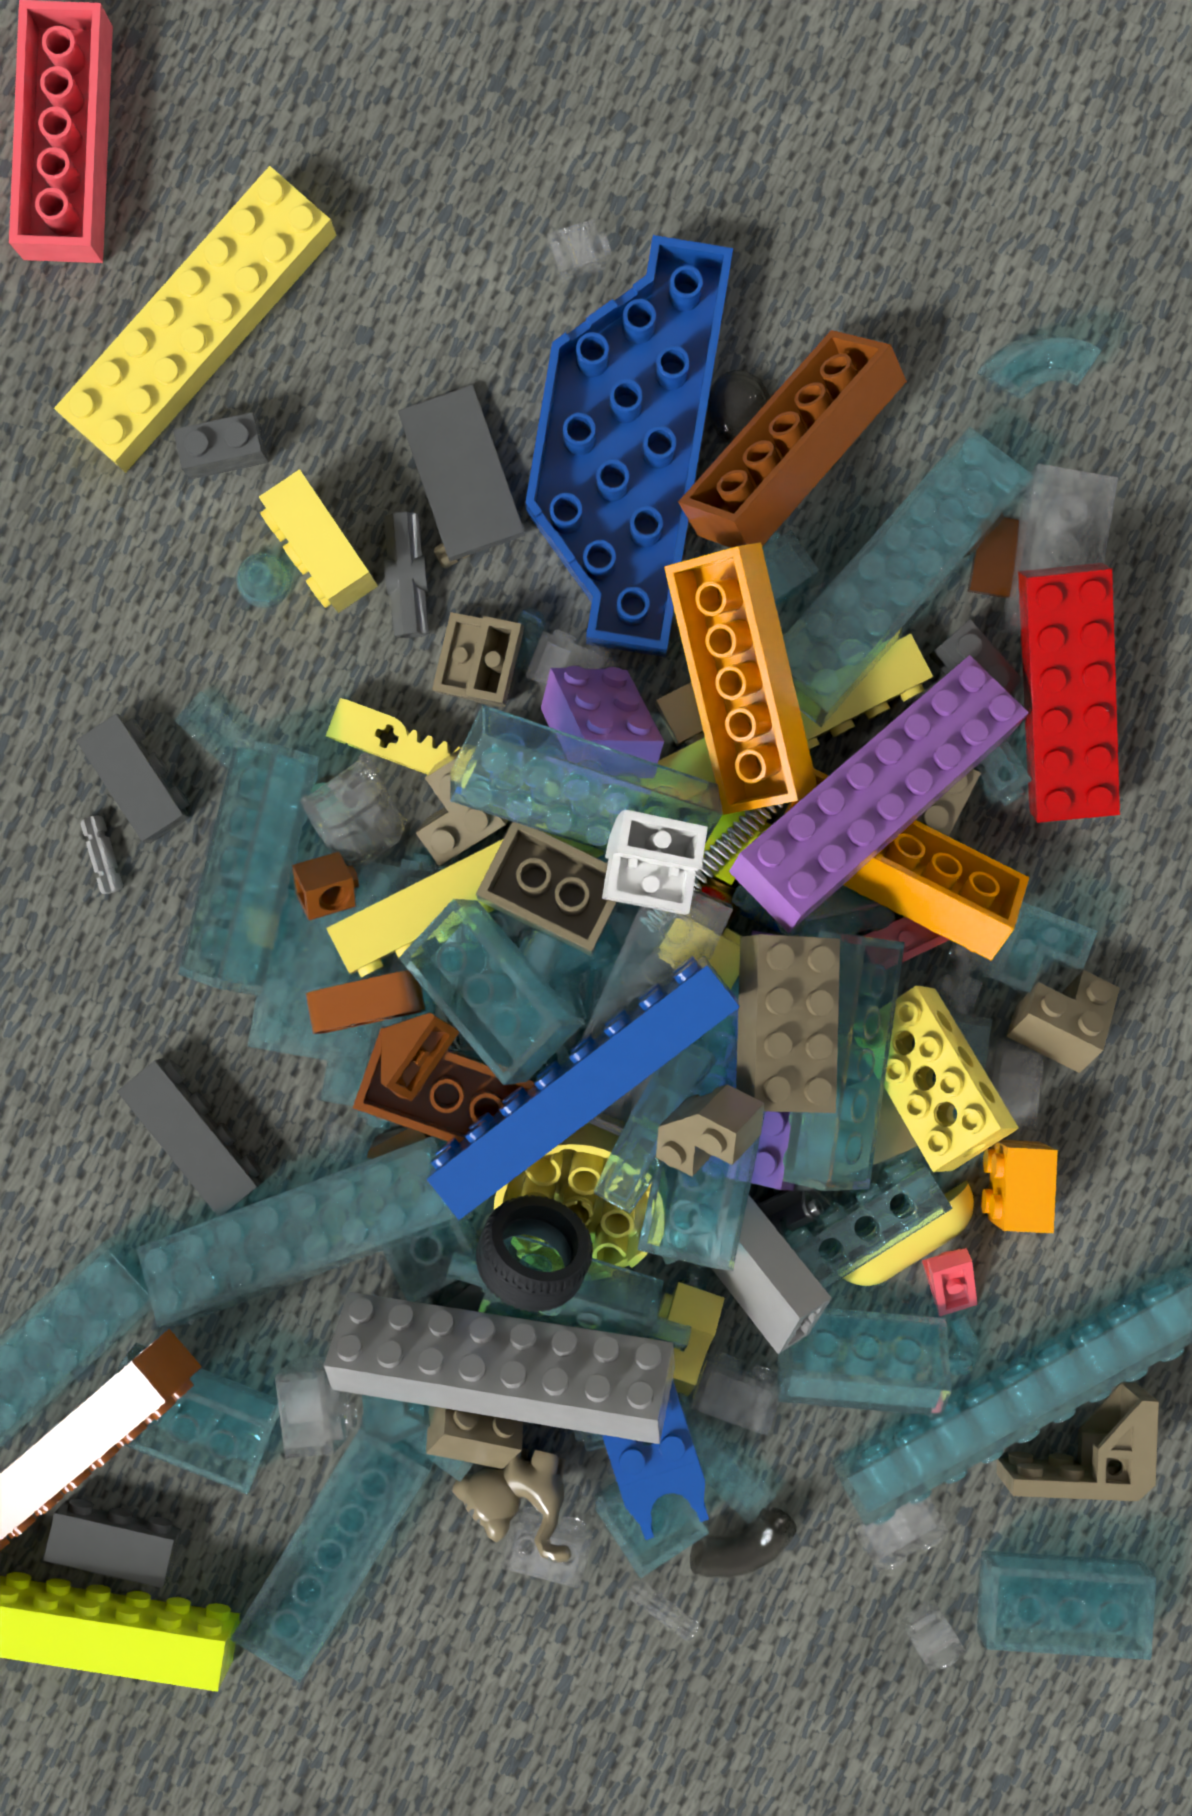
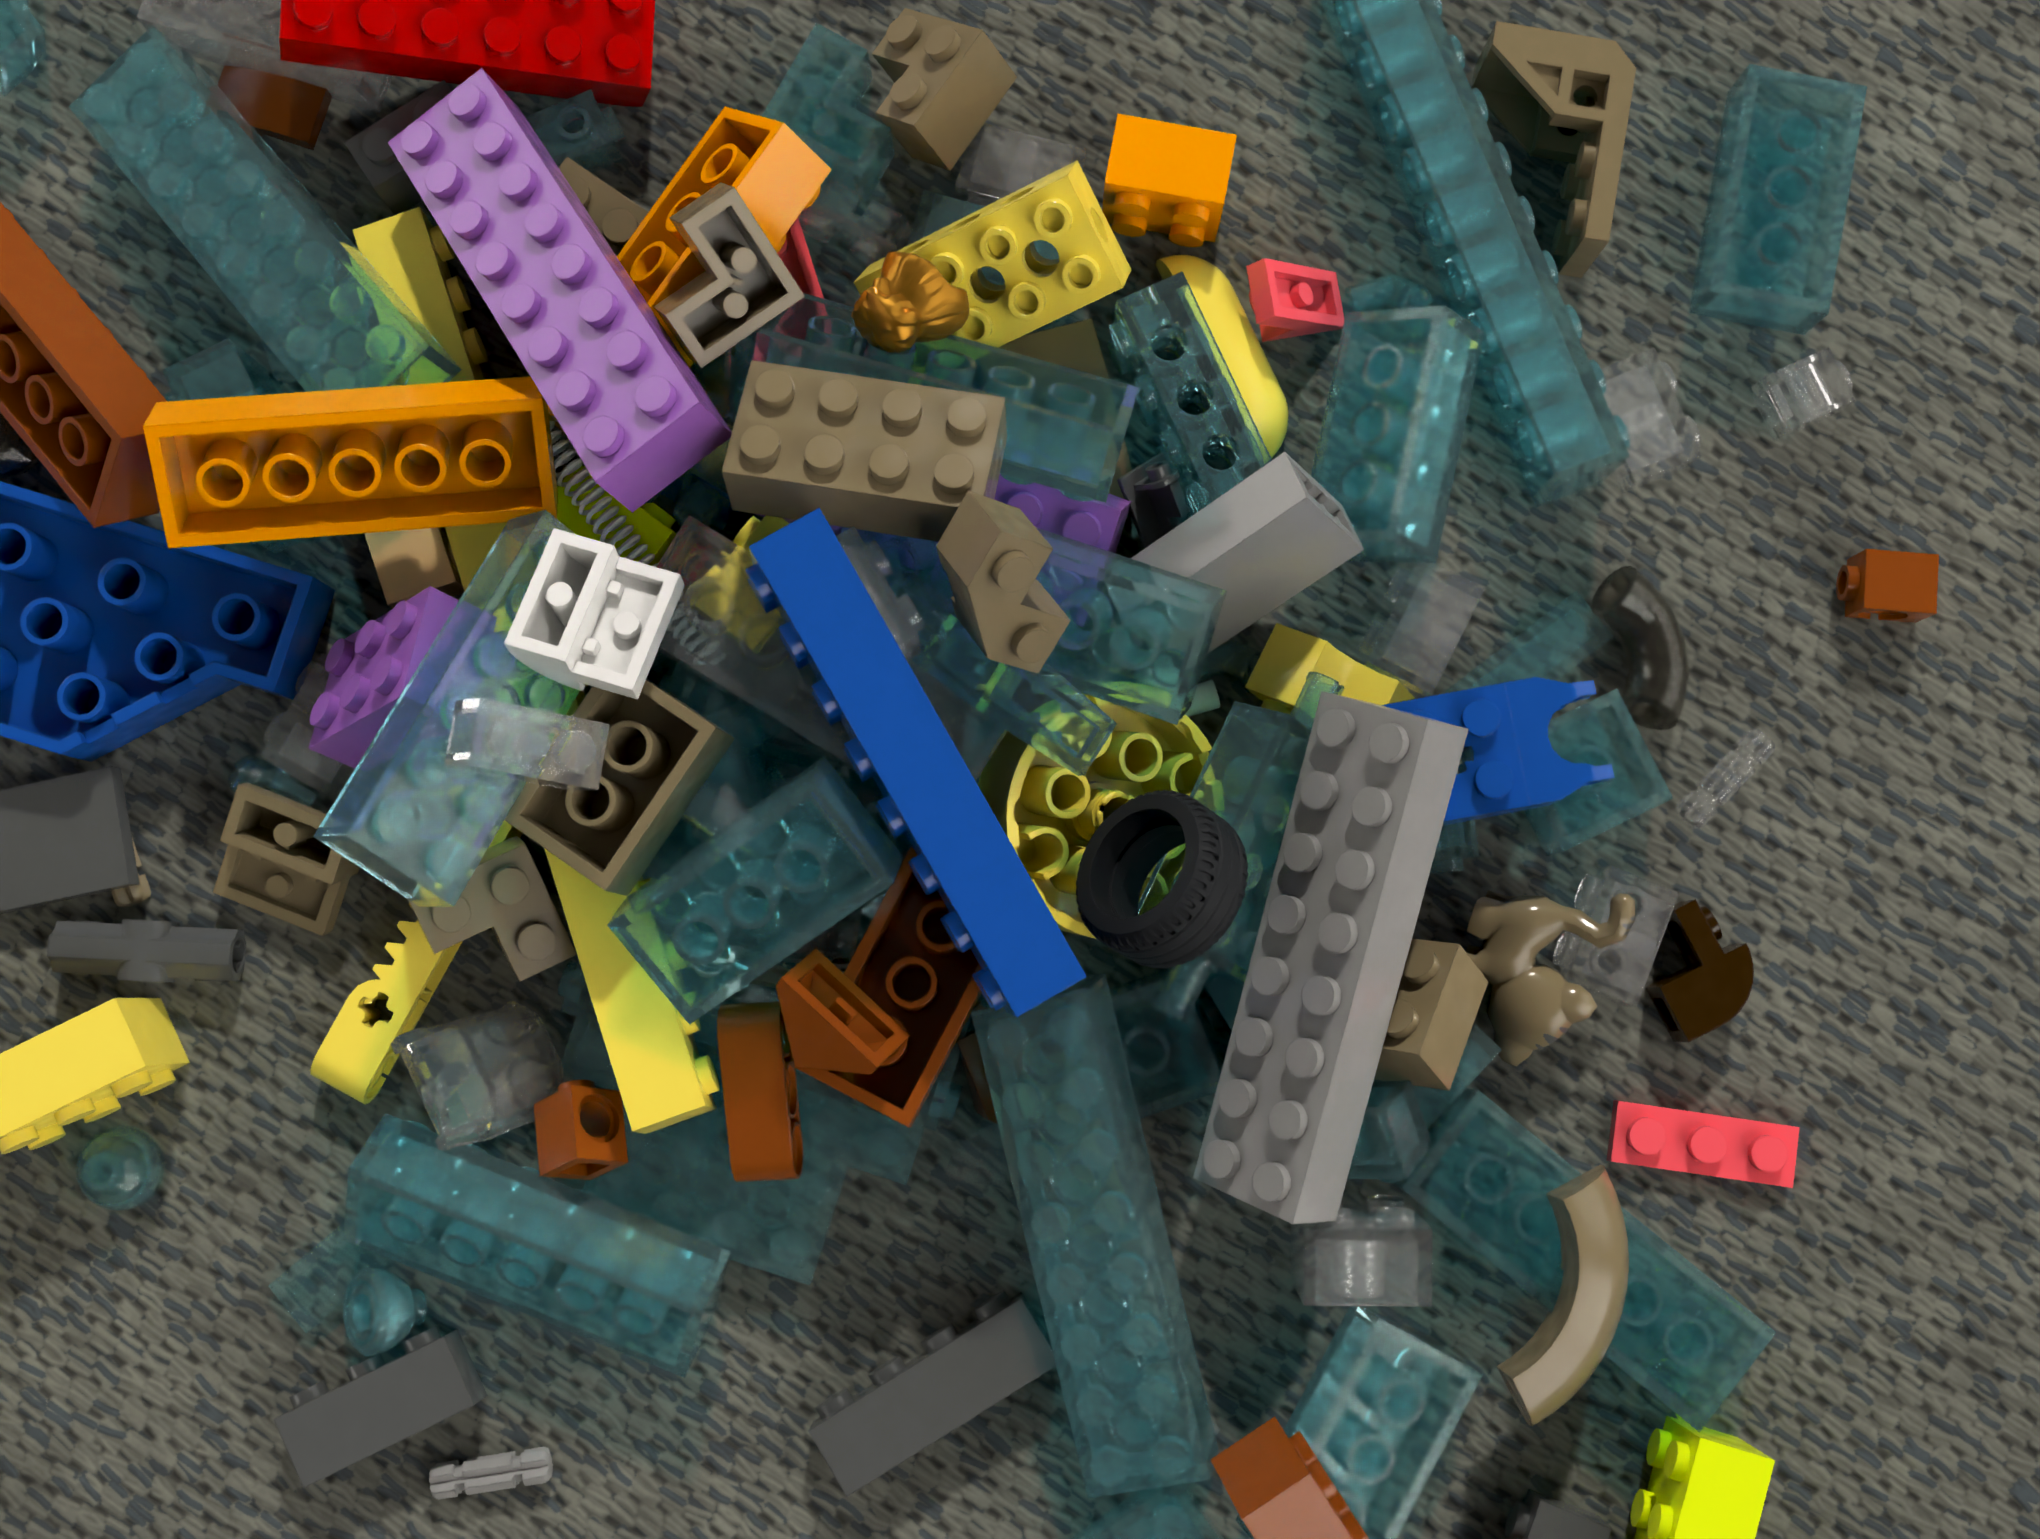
camera: 80 degrees left, 5 degrees down
none -> clear light blue brick [343,1268,427,1356]
none -> clear brick [444,697,610,791]
none -> dark tan brick [654,182,805,368]
none -> clear plate [836,526,925,660]
none -> pearl gold hair [851,251,969,353]
none -> dark tan brick [1496,1164,1629,1426]
none -> coral plate [1607,1100,1800,1188]
none -> dark brown brick [1645,899,1754,1043]
none -> dark orange brick [1836,549,1939,623]

